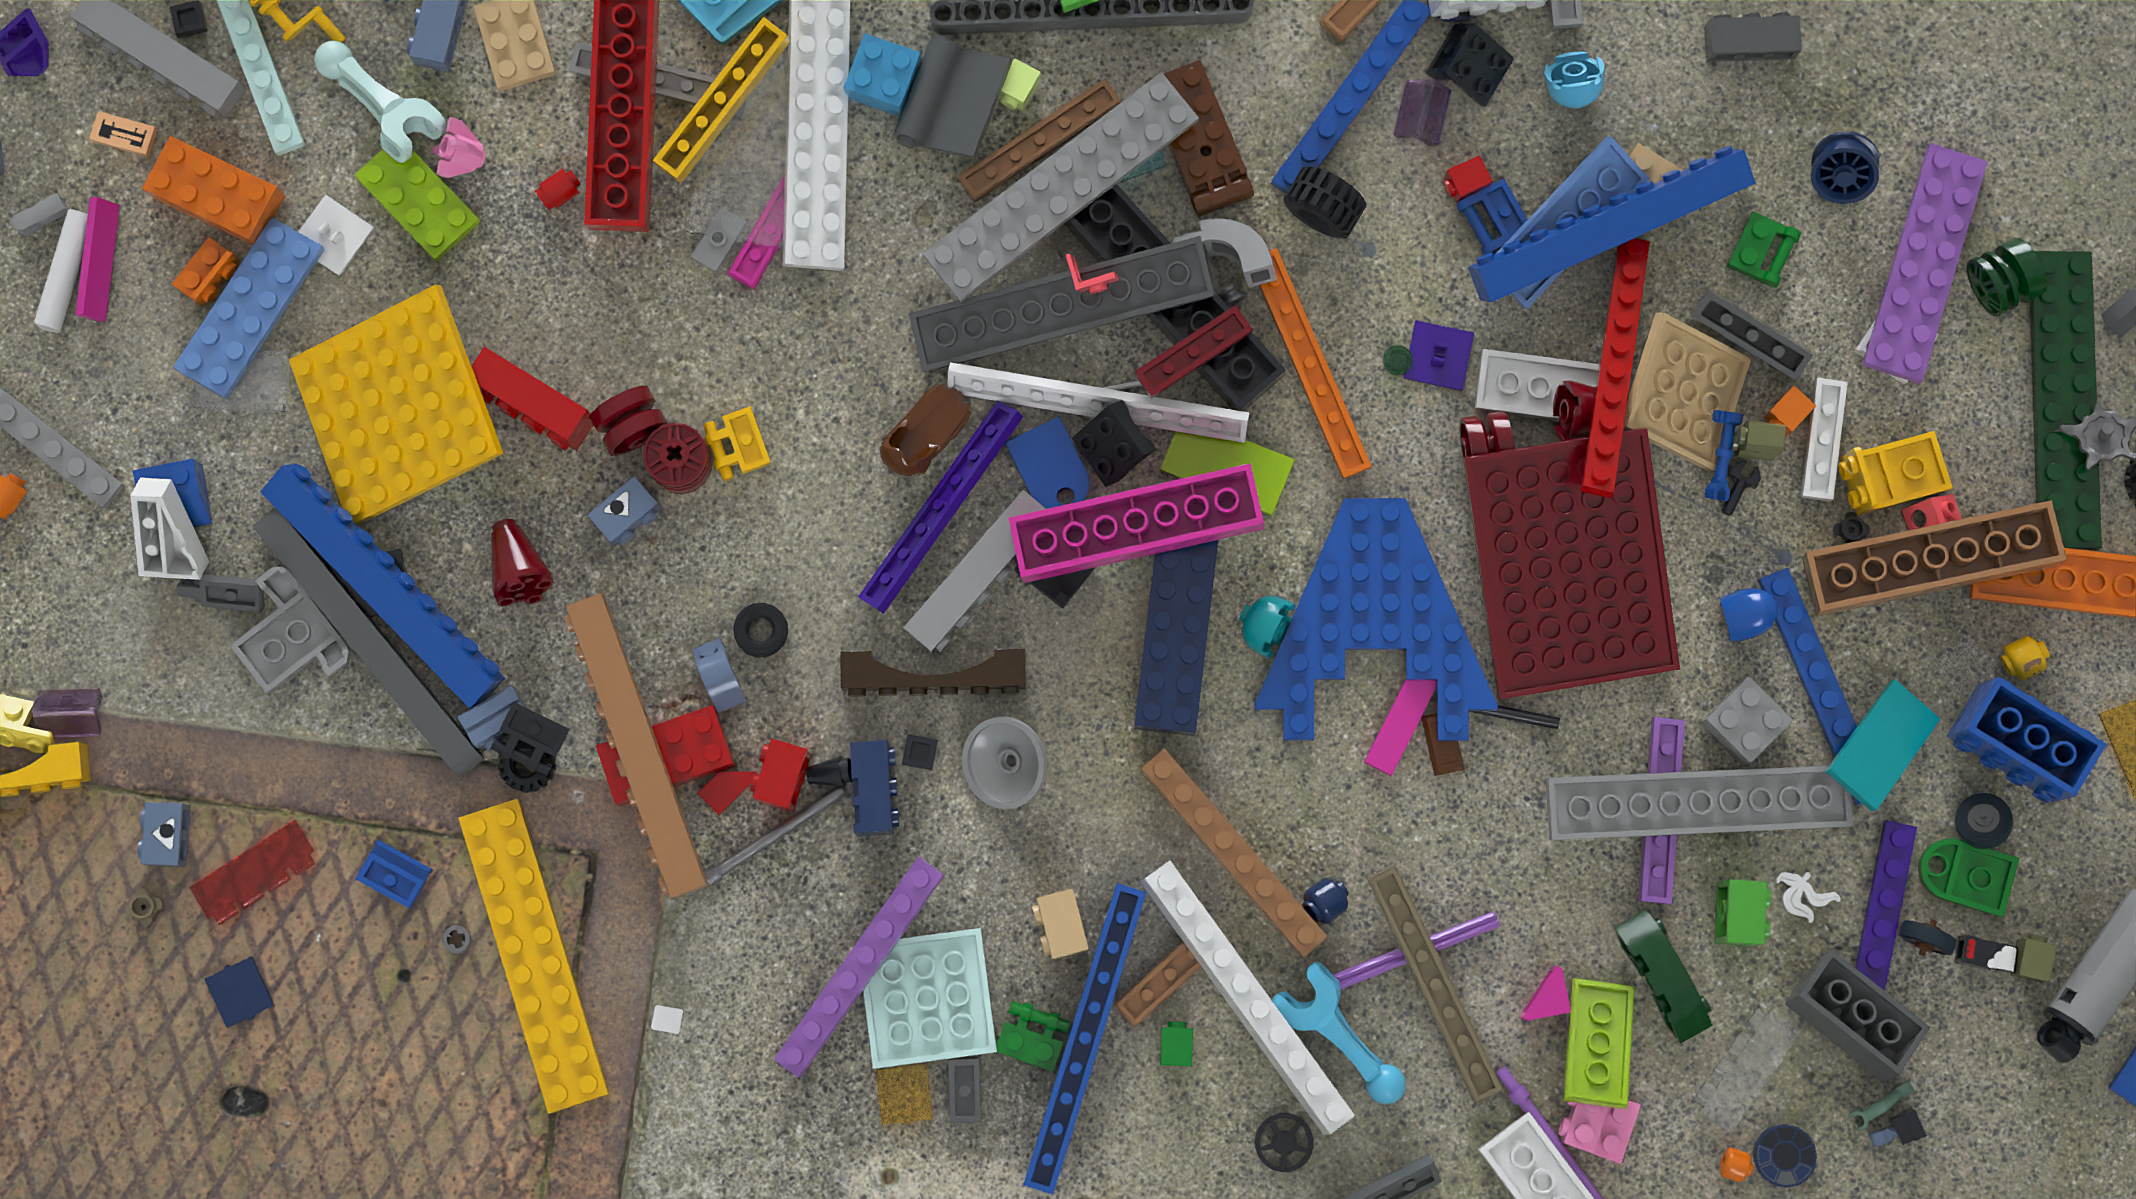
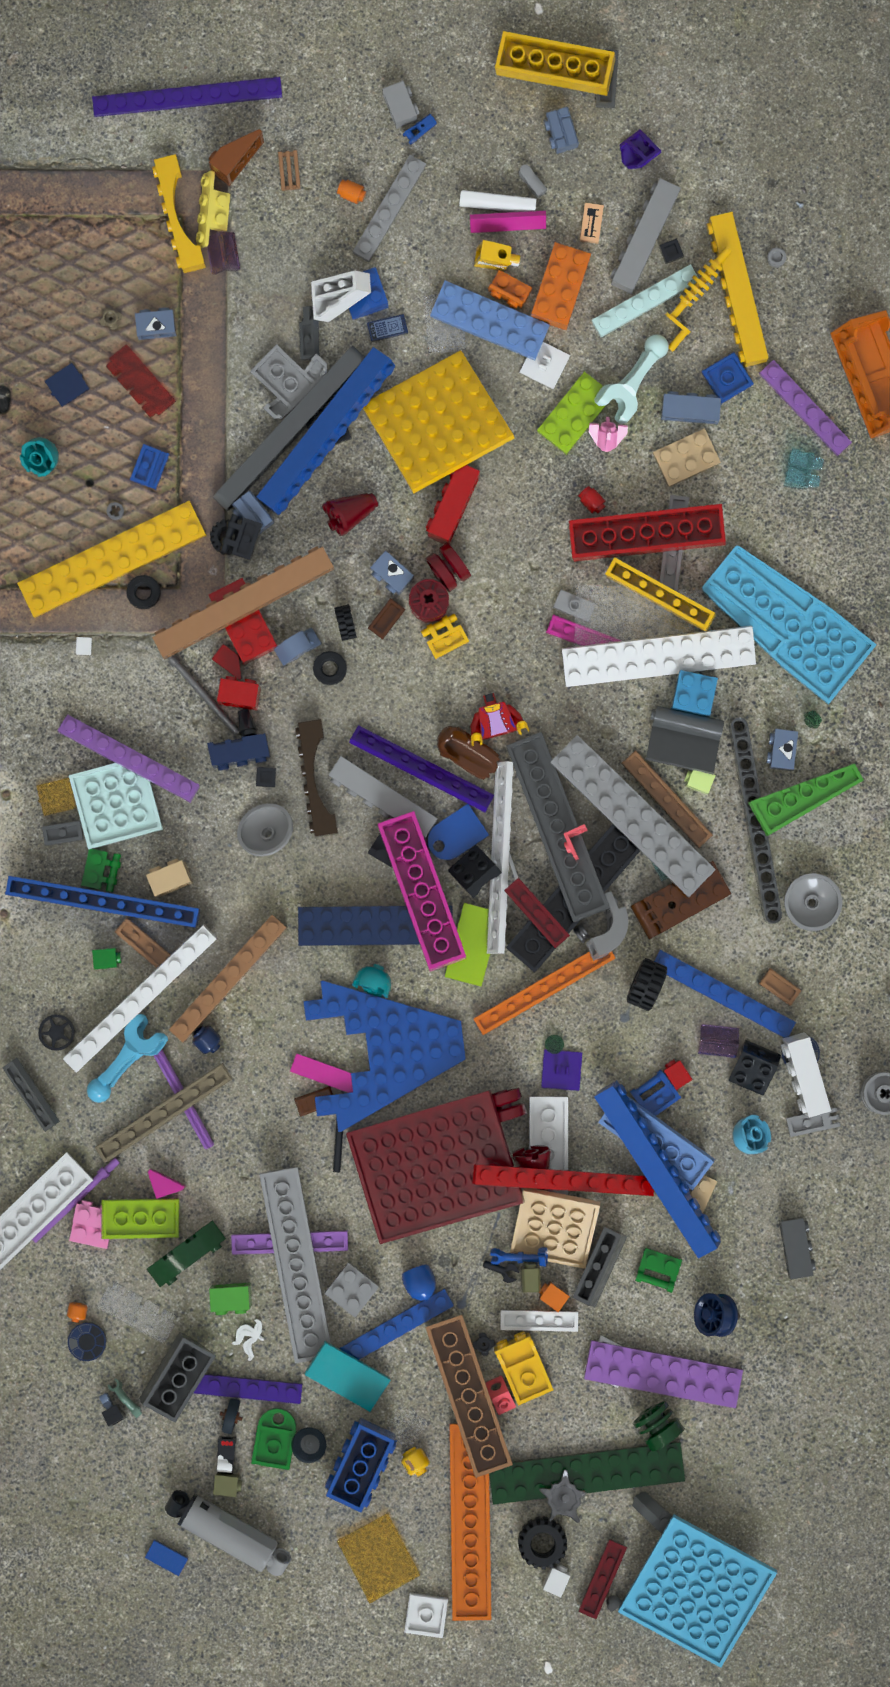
camera: 80 degrees right, 5 degrees up
none -> teal cylinder [20,437,59,477]
none -> black tyre [126,575,161,610]
none -> black tyre [334,604,357,641]
none -> tile [367,314,408,342]
none -> reddish brown tile [368,598,406,640]
none -> torso [470,693,529,746]
none -> yellow torso [474,240,520,271]

